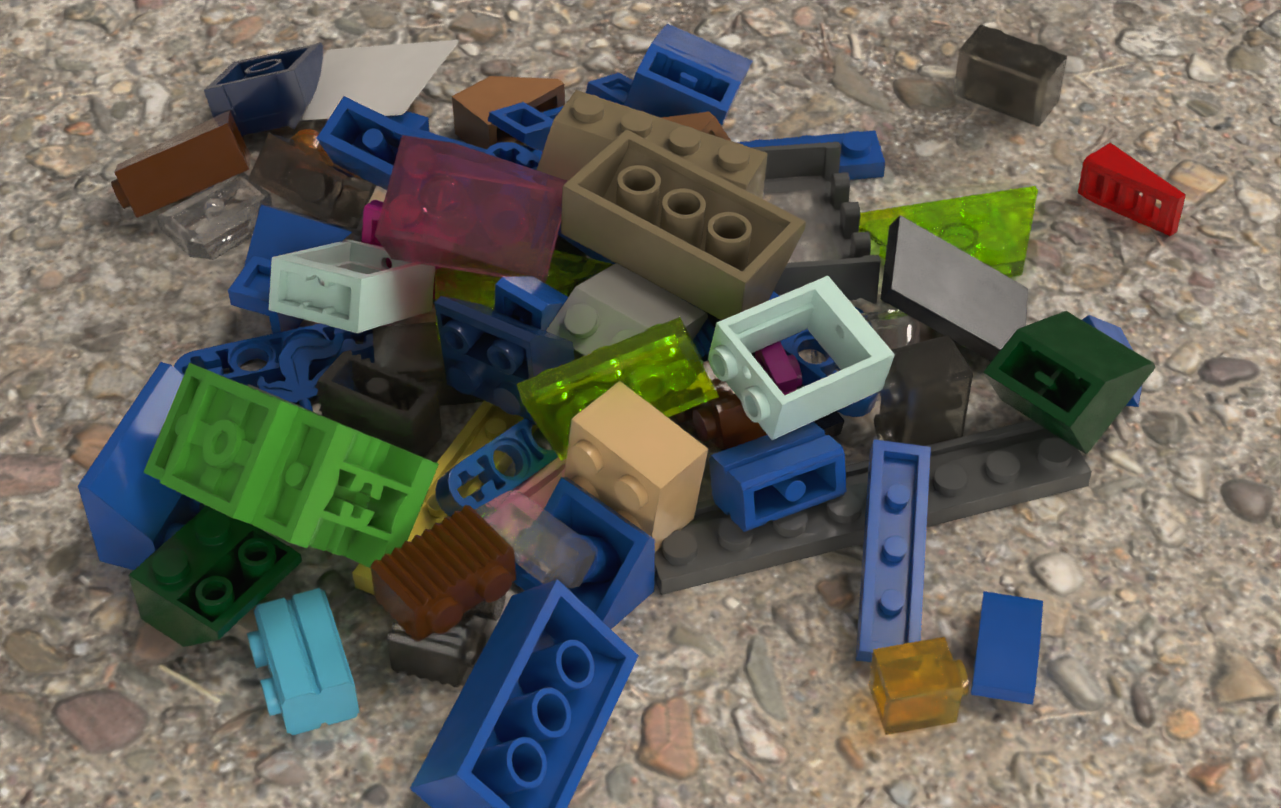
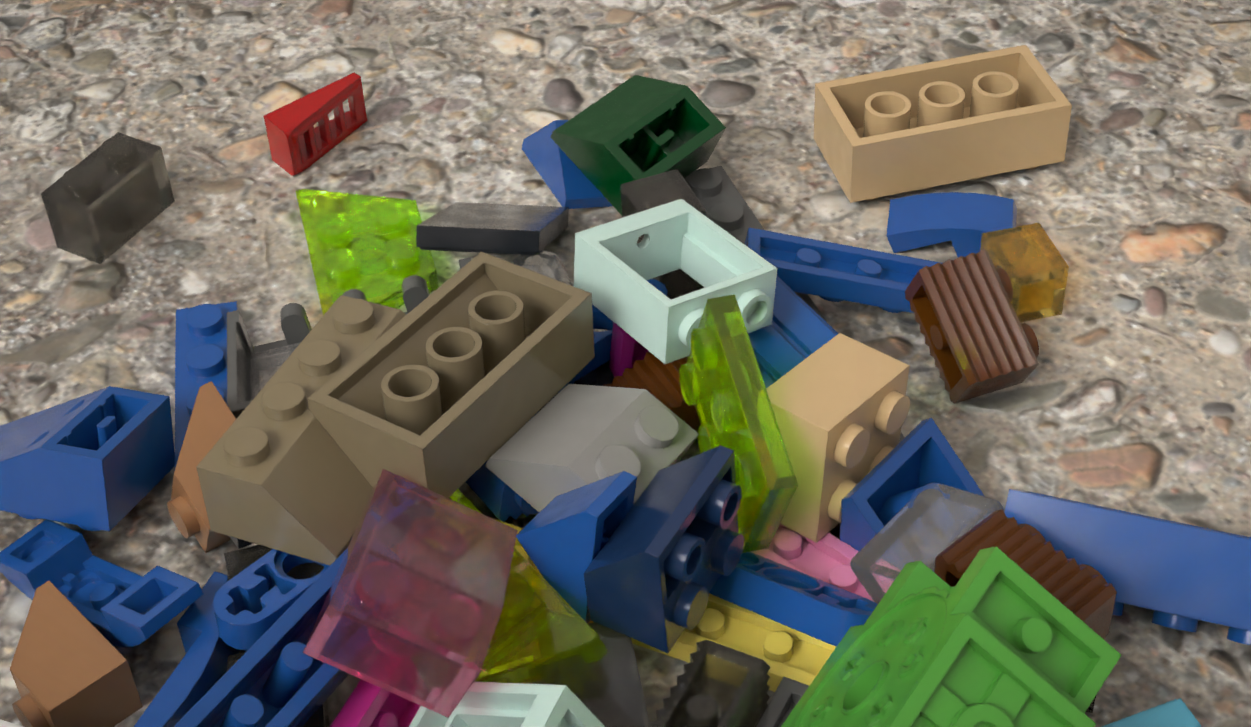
camera: 90 degrees left, 5 degrees down
none -> tan brick [814,45,1072,203]
none -> reddish brown brick [905,249,1039,404]

